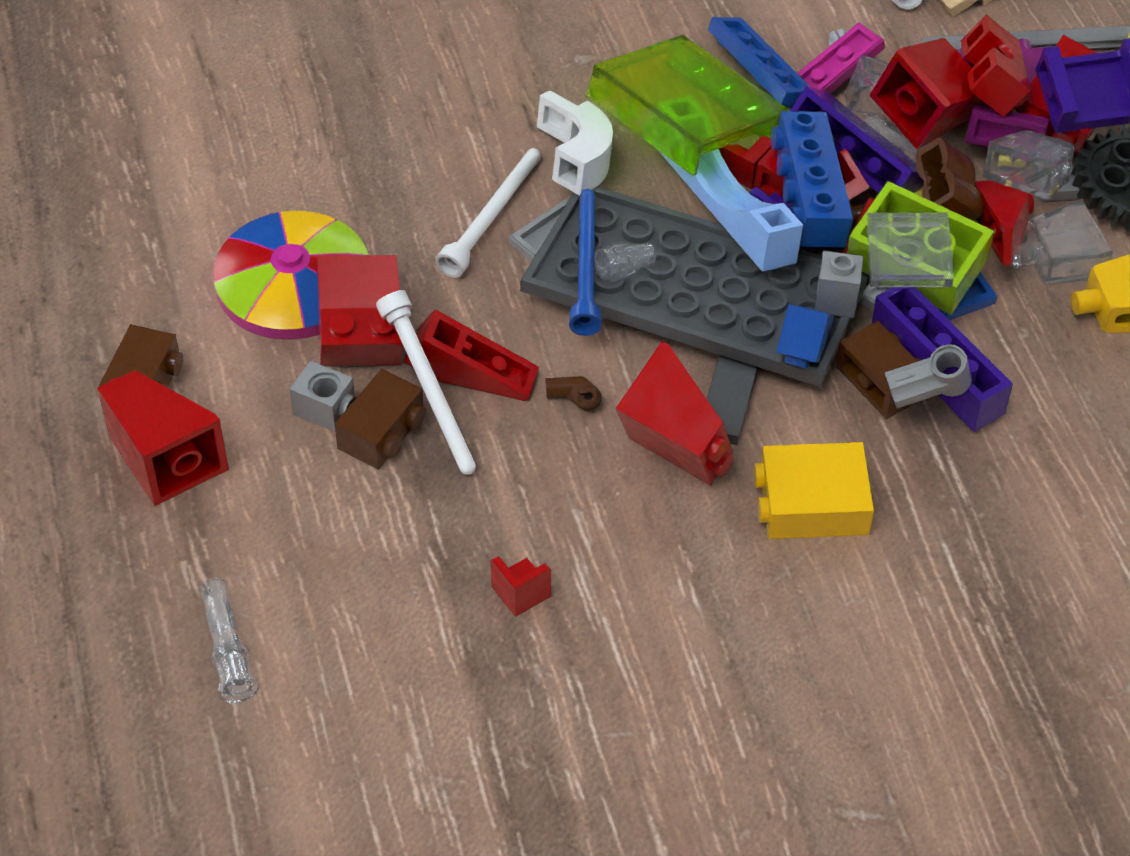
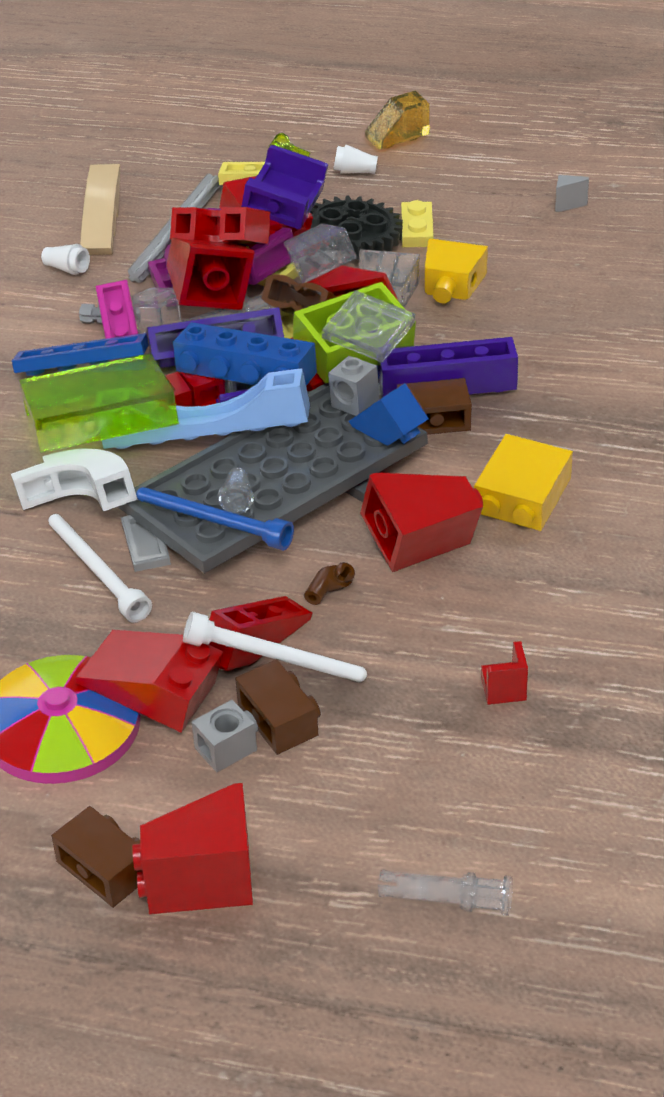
camera: 60 degrees left, 10 degrees down
light grey piece [885,344,972,409] -> none

